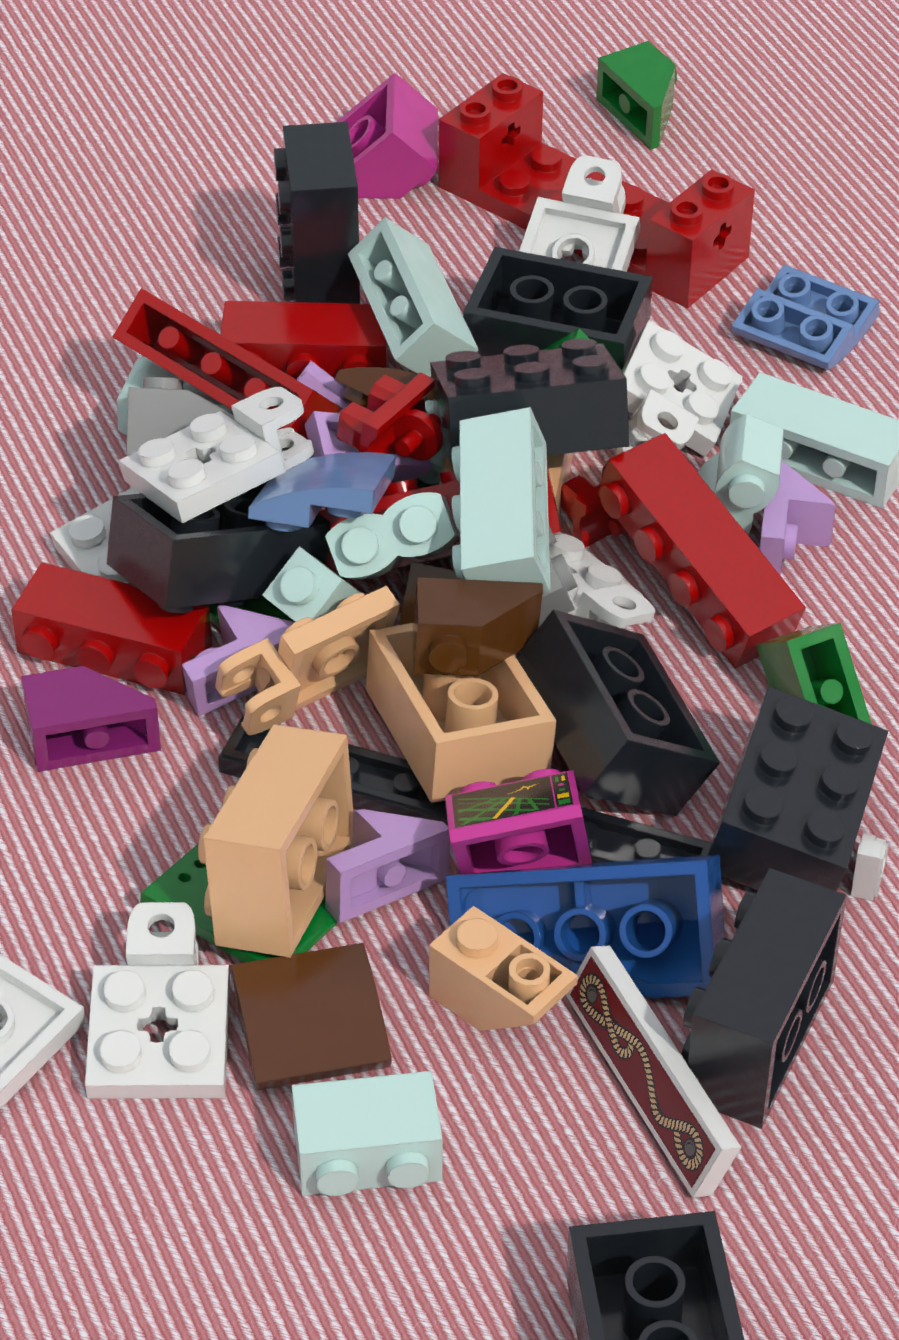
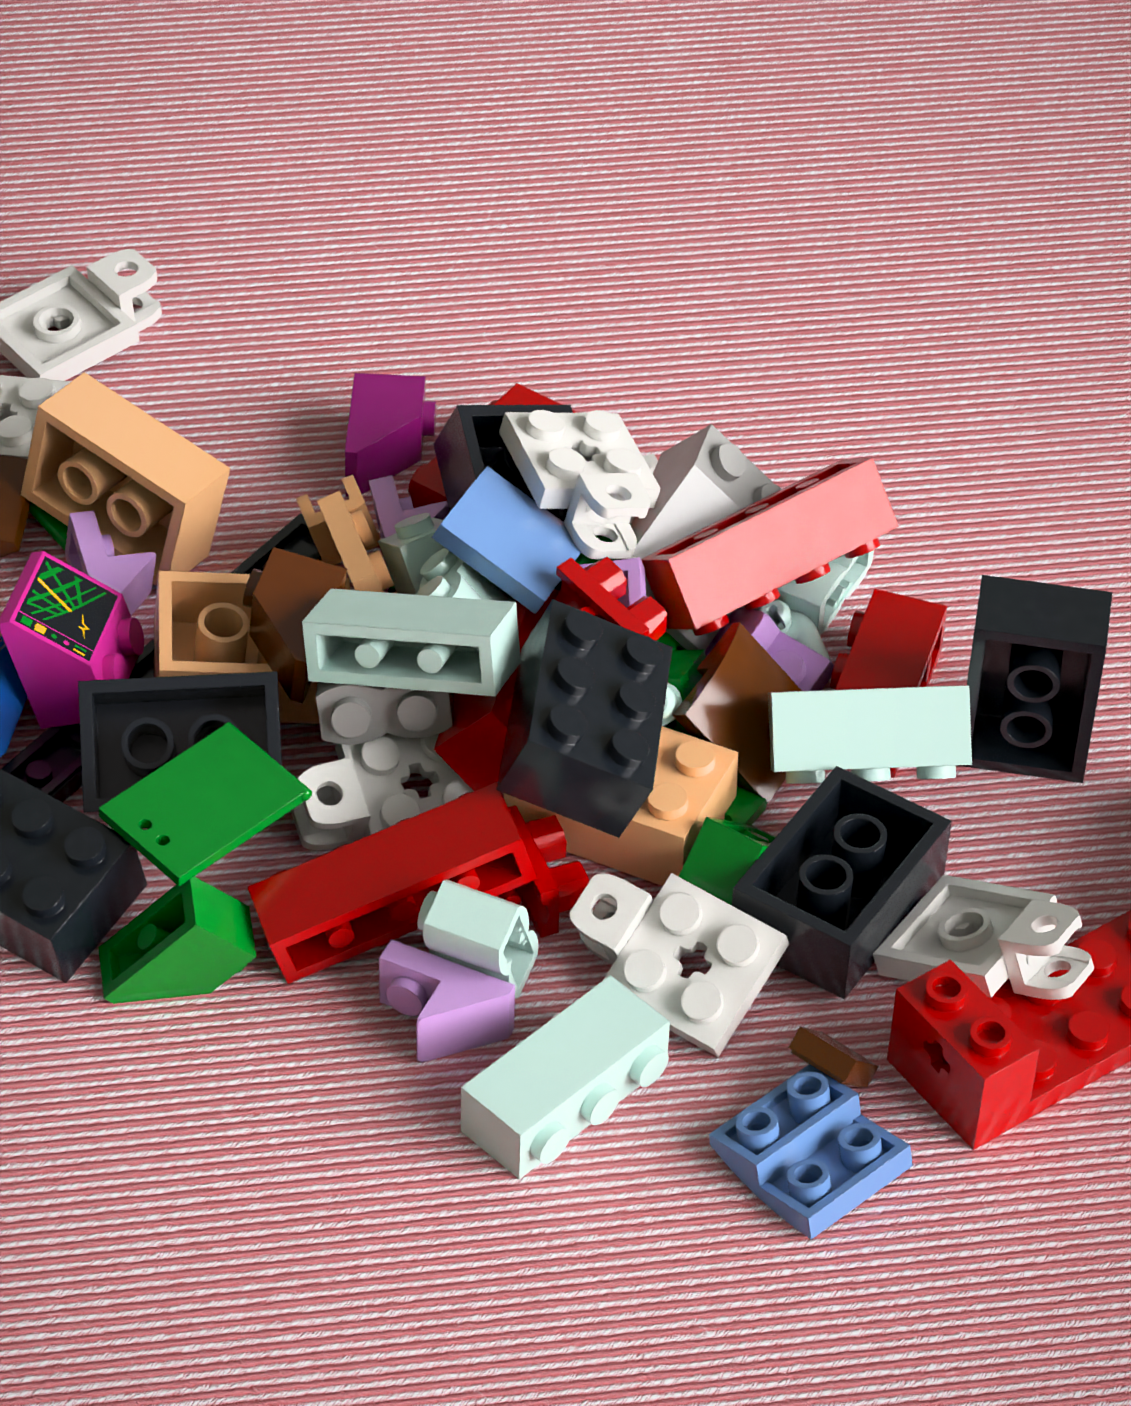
camera: 105 degrees right, 0 degrees up
none -> green container [98,722,312,886]
none -> reddish brown tile [788,1026,879,1088]

